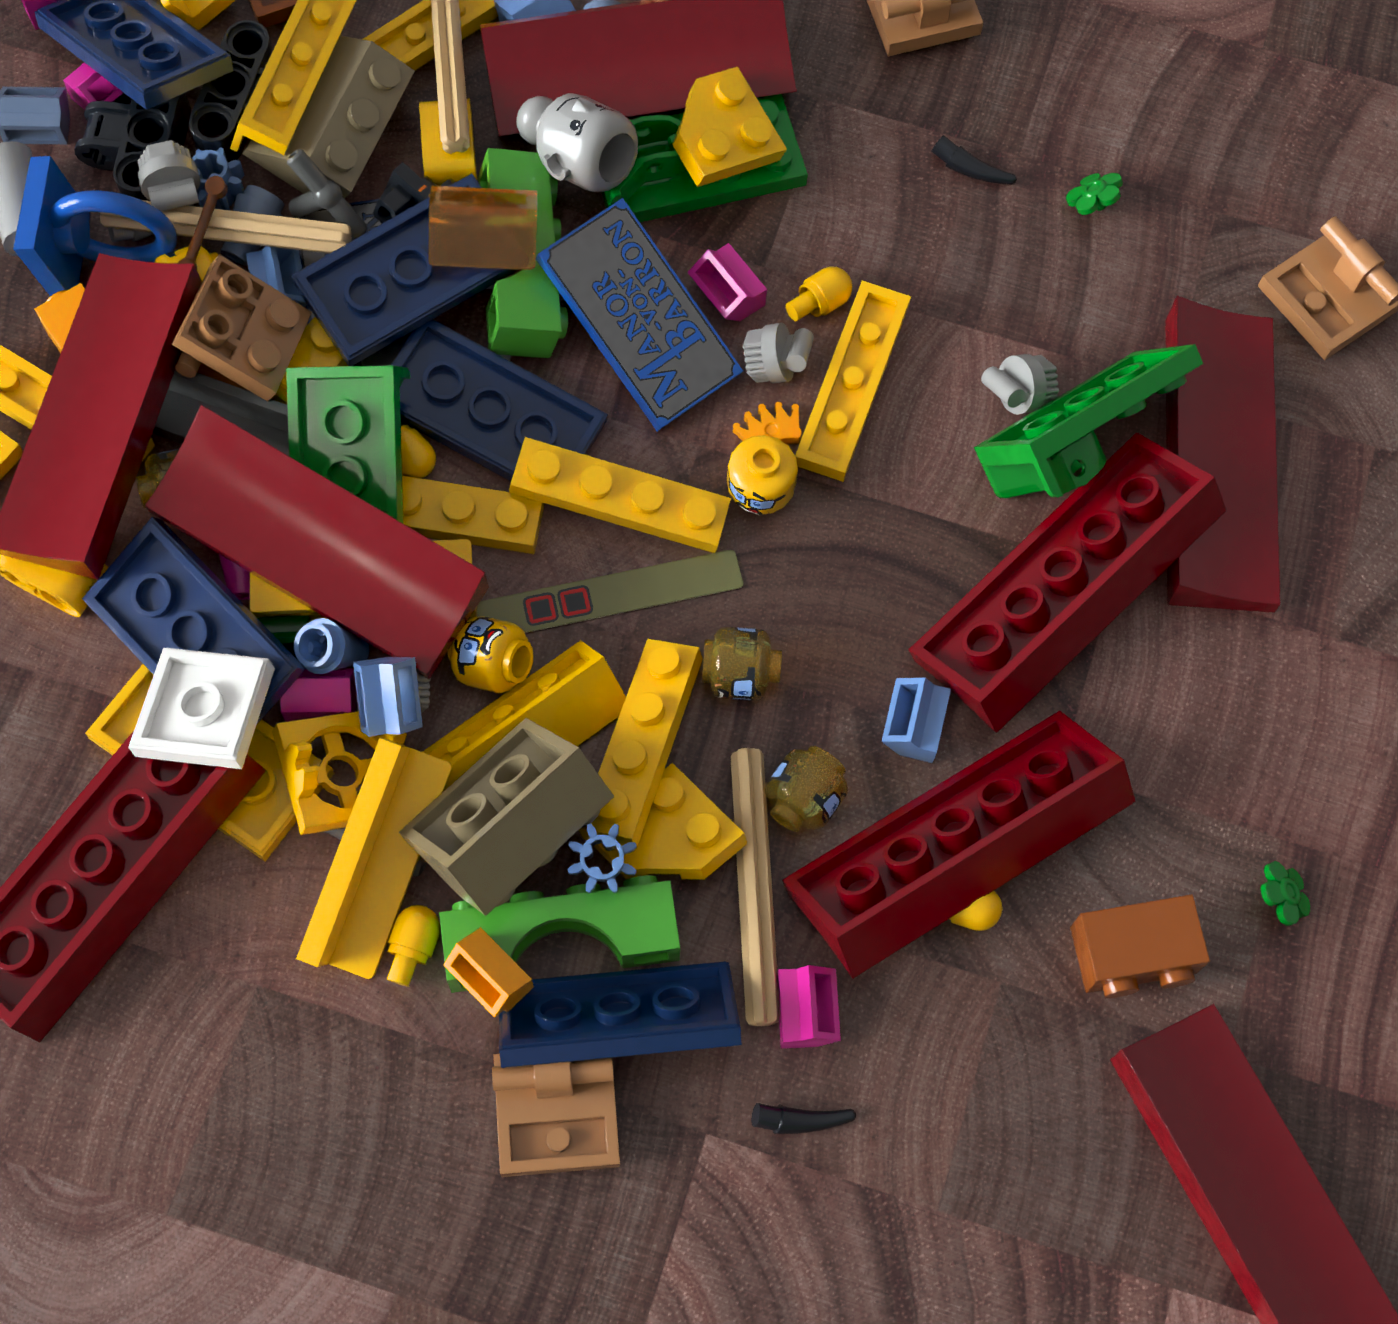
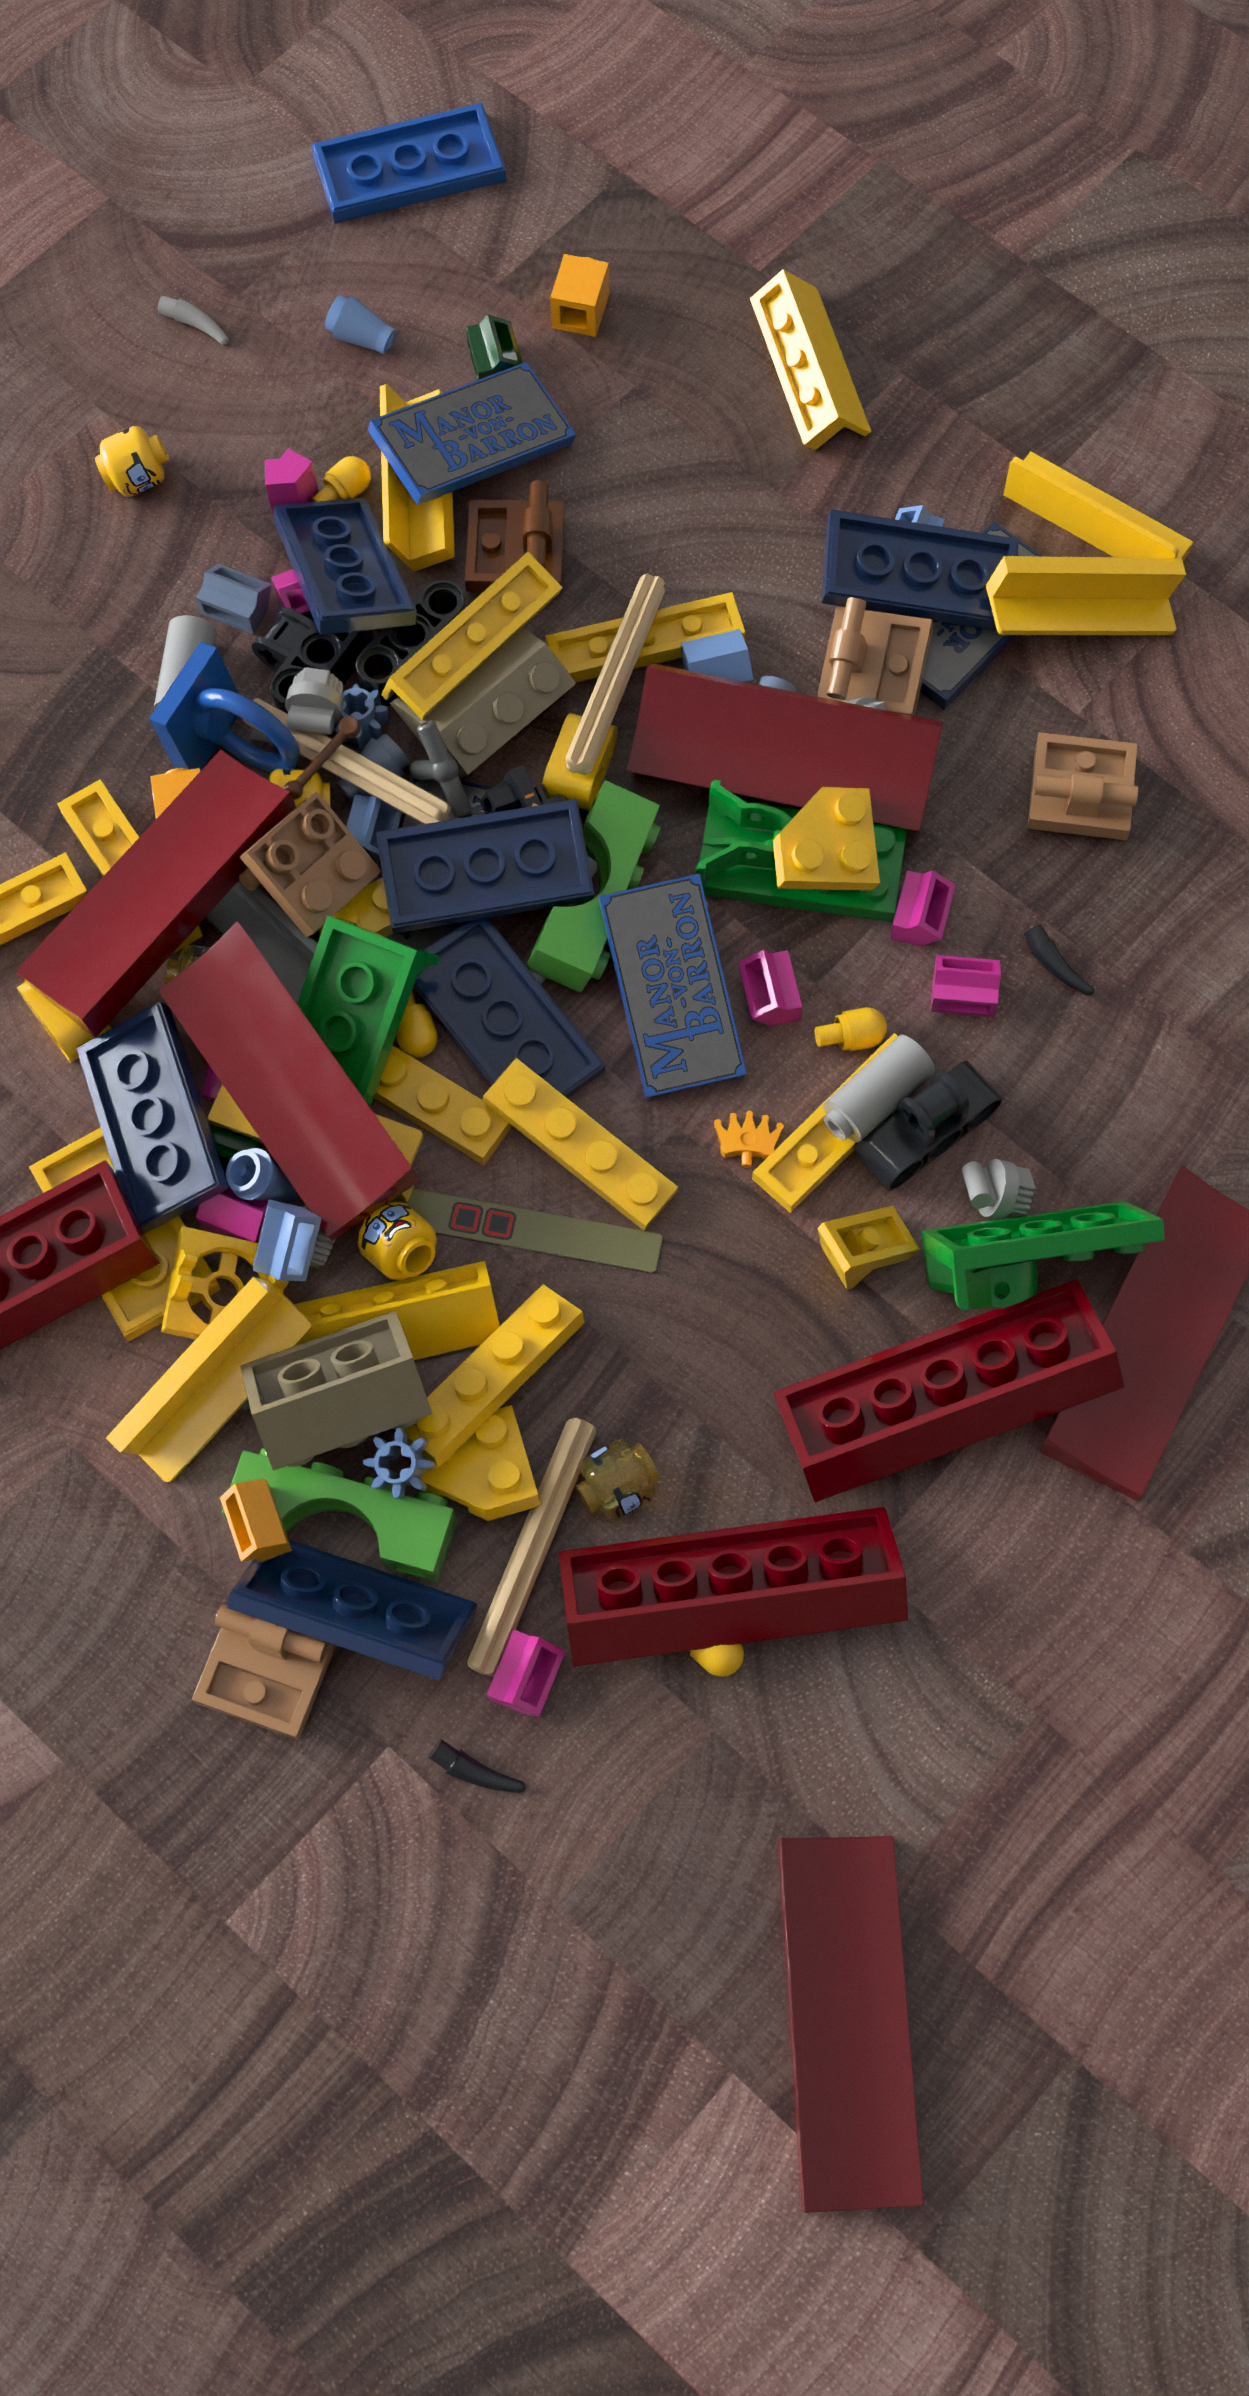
camera: 30 degrees right, 0 degrees up
white tile [128,648,275,769] -> none
yellow cylinder [387,905,440,987] -> none
clear orange panel [429,186,537,270] -> none
light grey piece [516,93,638,192] -> none
clear yellow head [702,627,782,701] -> none
yellow head [727,435,798,515] -> none
light grey piece [743,323,814,384] -> none
medium blue piece [881,678,951,763] -> none
green plant [1066,173,1123,215] -> none
dark orange brick [1070,894,1210,998] -> none
green plant [1260,861,1310,926] -> none
none -> yellow slope [818,1206,920,1290]
none -> light grey brick [824,1035,936,1142]
none -> black piece [854,1061,1003,1191]
none -> dark pink piece [890,870,956,946]
none -> dark pink piece [931,955,1001,1017]

